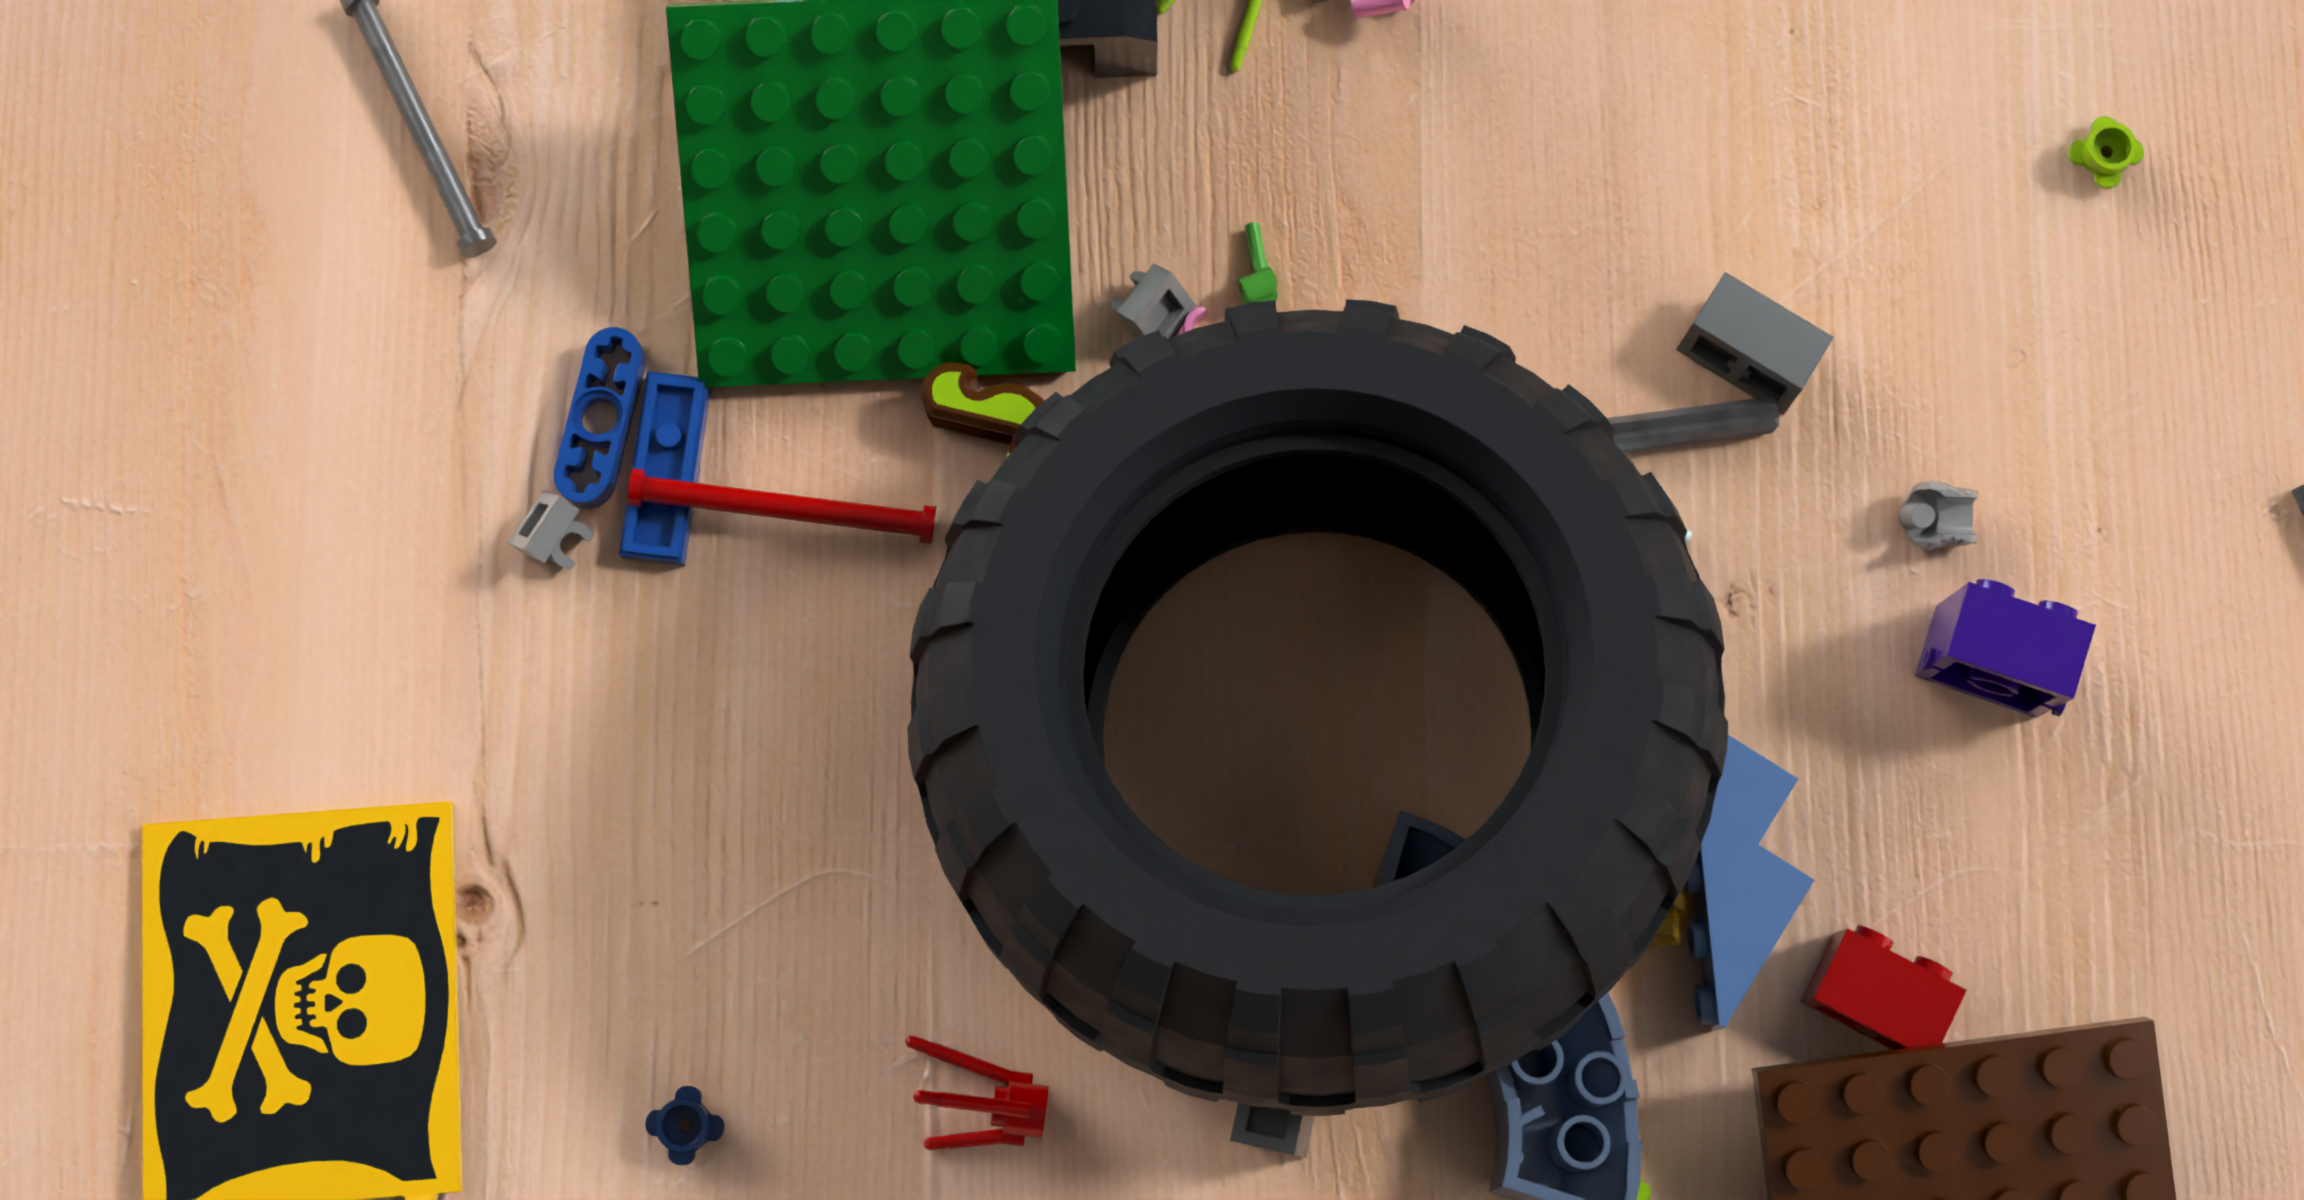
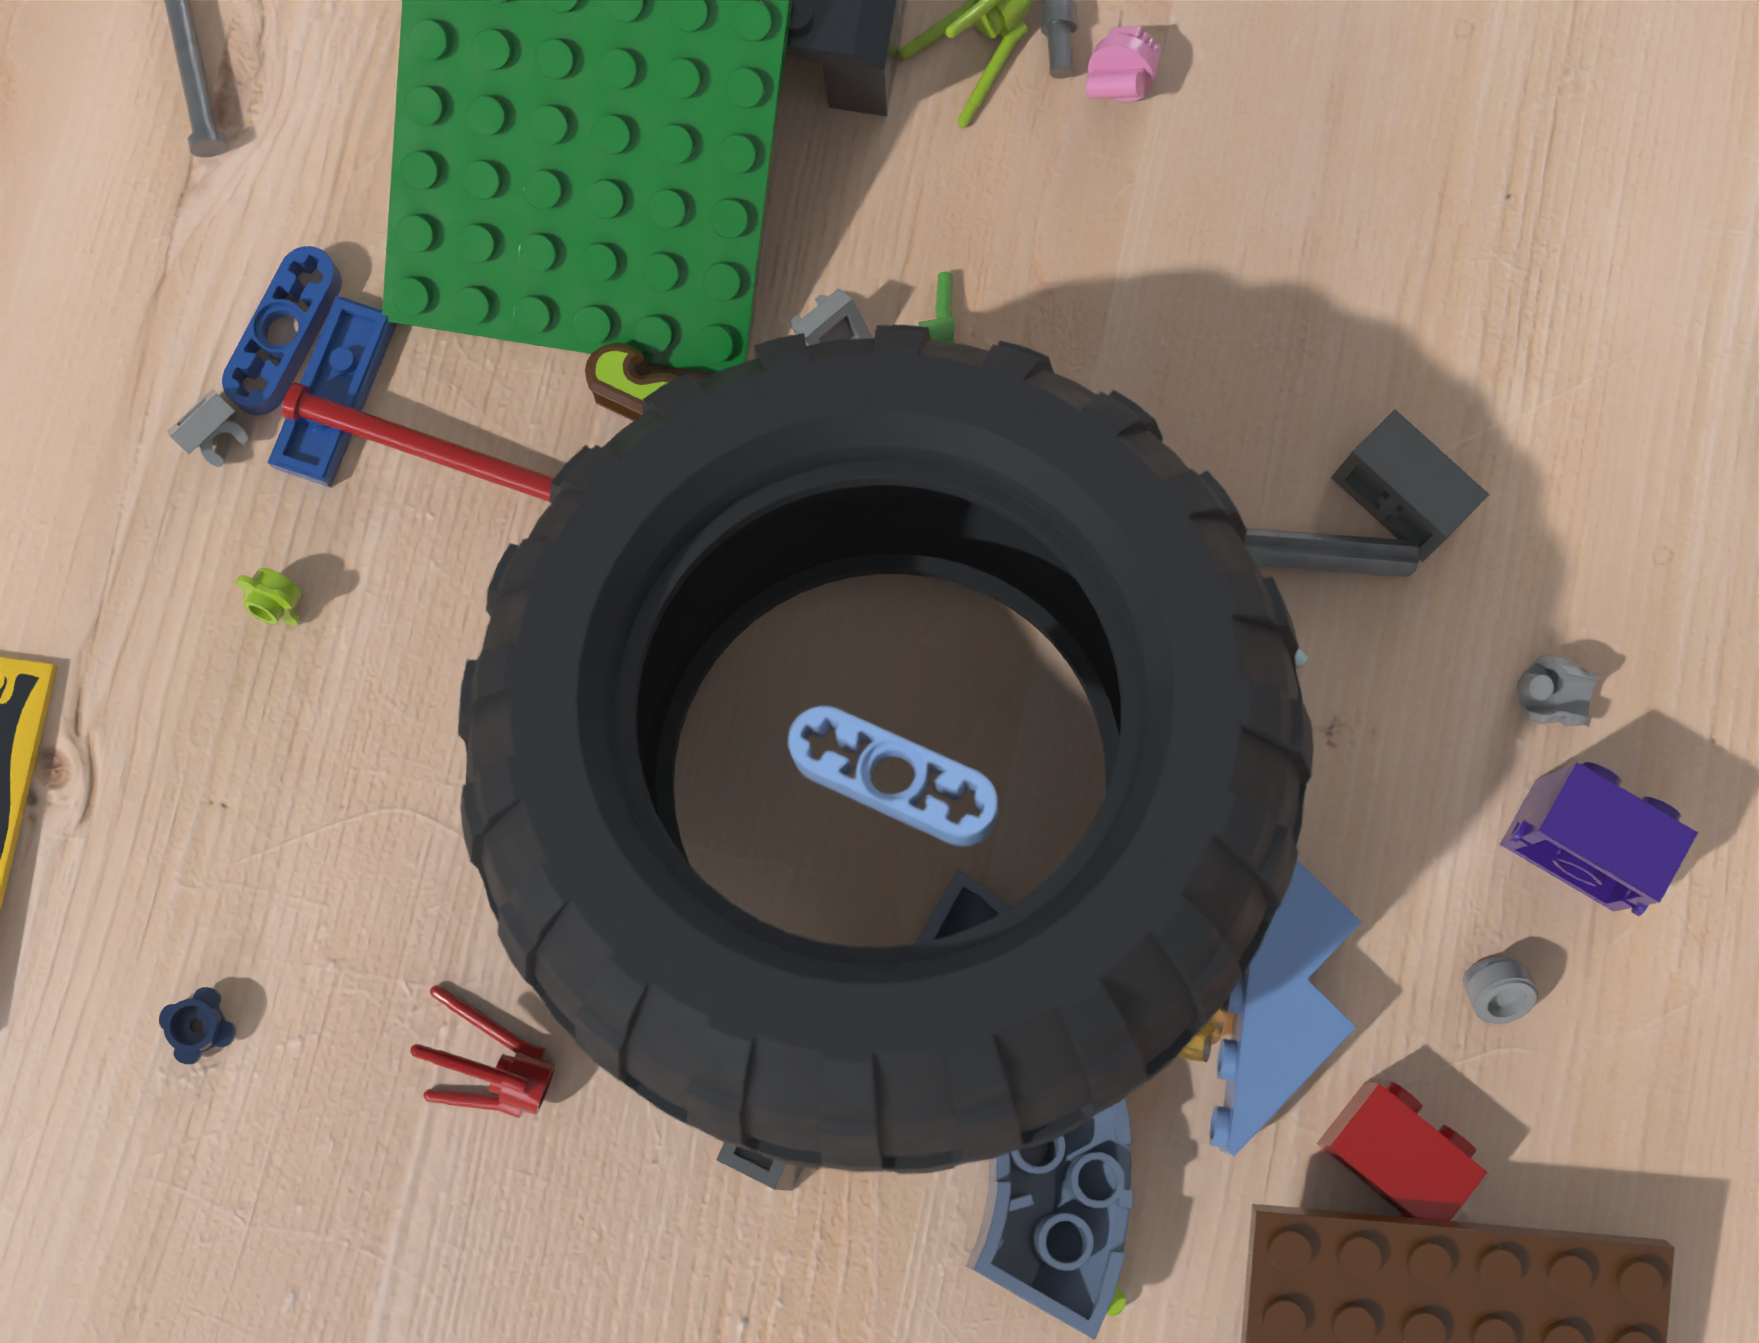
camera: 15 degrees right, 0 degrees up
none -> lime plate [236,568,303,626]
none -> light blue beam [788,706,998,846]
none -> light grey tile [1463,957,1539,1024]

